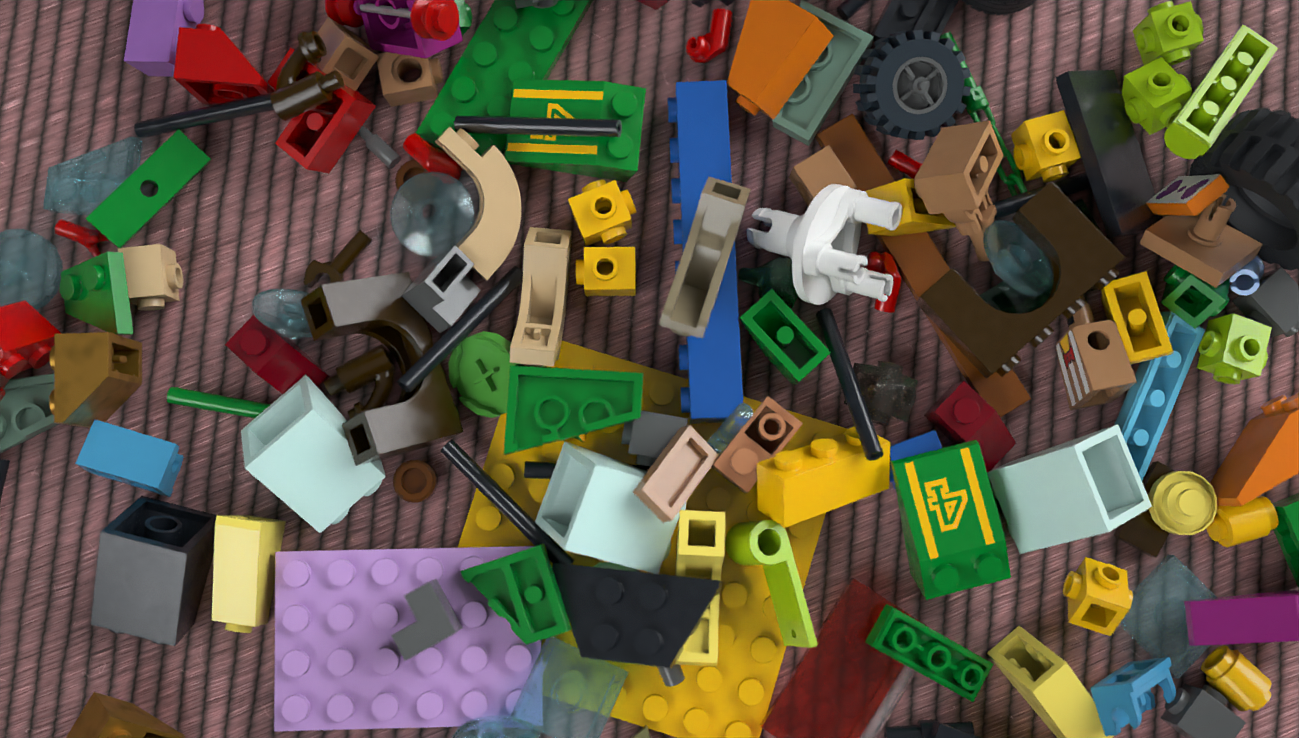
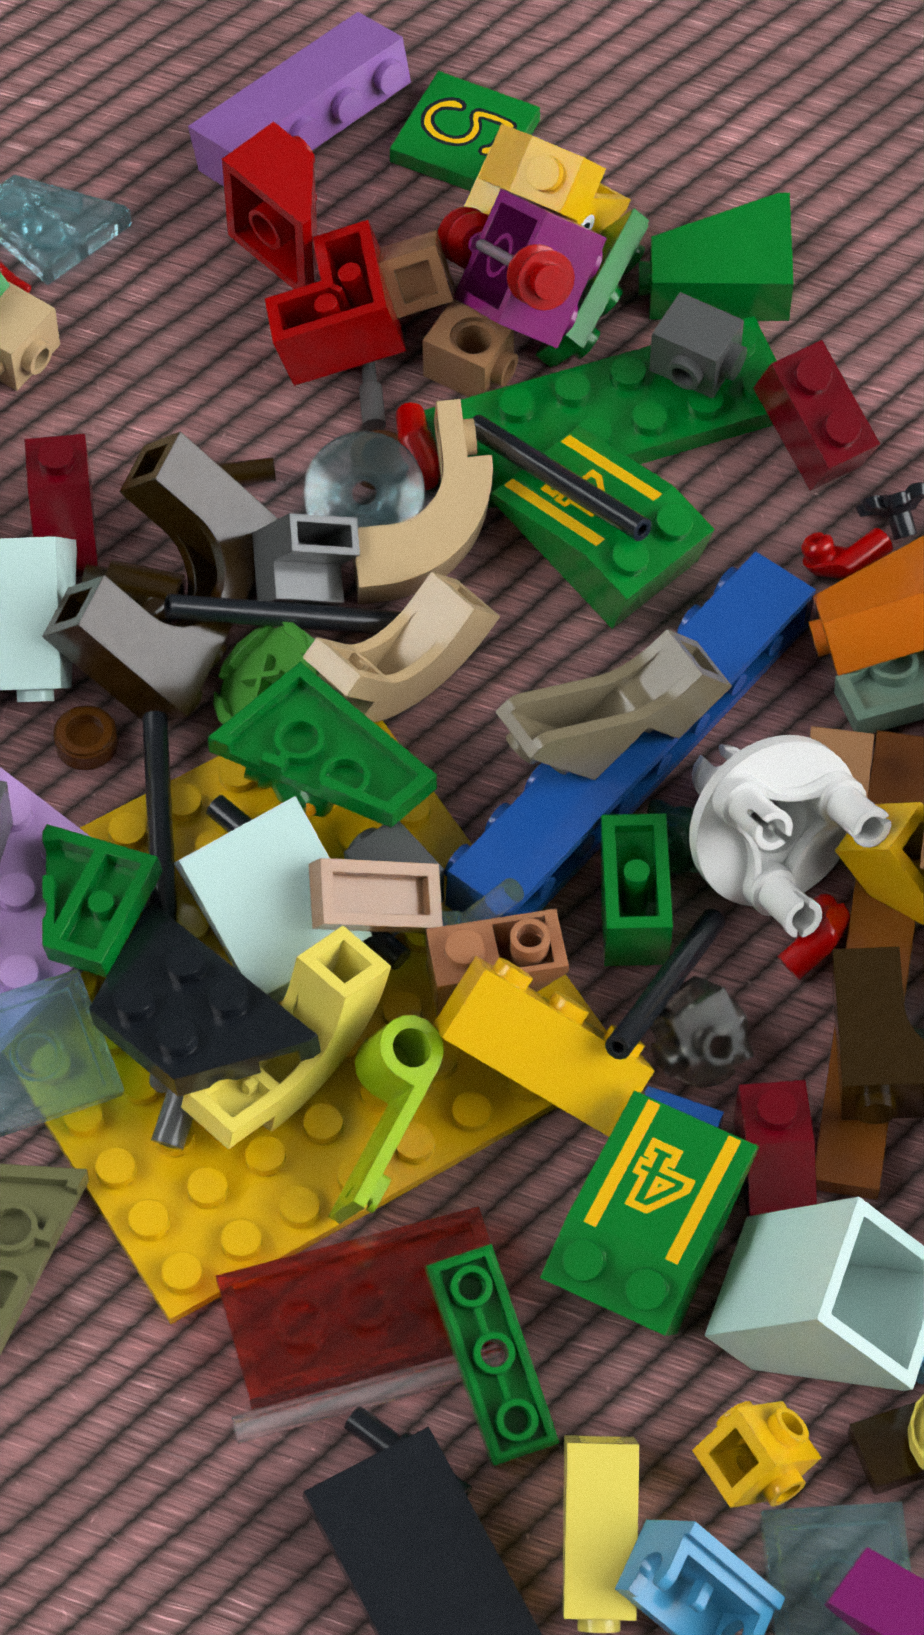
camera: 40 degrees right, 25 degrees down
green tile [86,129,211,248] -> none
black piece [134,92,274,138] -> none
clear light blue dish [252,289,313,339] -> none
dark brown plant [270,31,344,121] -> none
yellow brick [568,179,637,246] -> none
yellow brick [576,247,636,296] -> none

